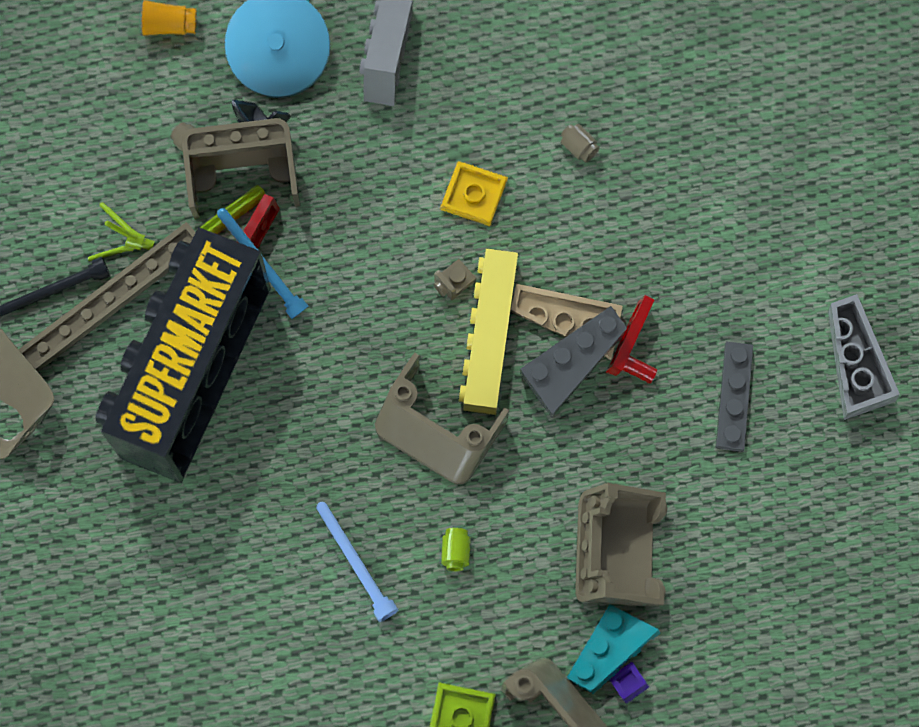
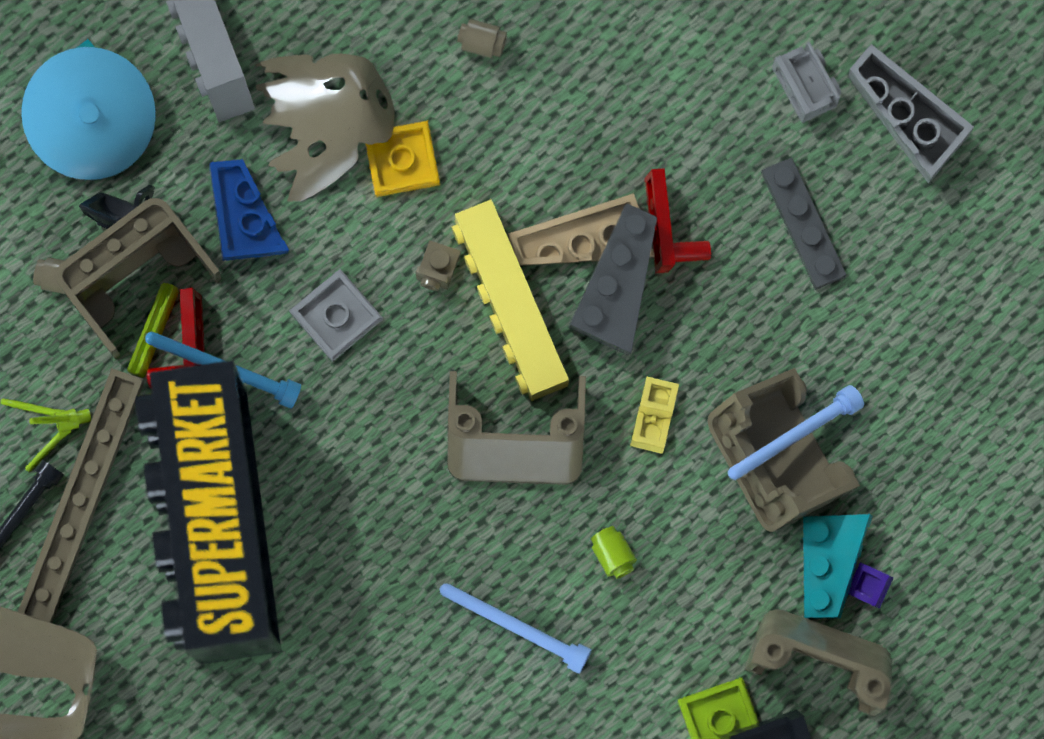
camera: 30 degrees left, 5 degrees up
none -> blue wing [209,159,289,261]
none -> dark tan piece [254,54,395,202]
none -> light grey tile [289,269,383,362]
none -> light yellow slope [630,377,679,454]
none -> light blue piece [728,385,864,480]
none -> light grey hinge [772,41,841,123]

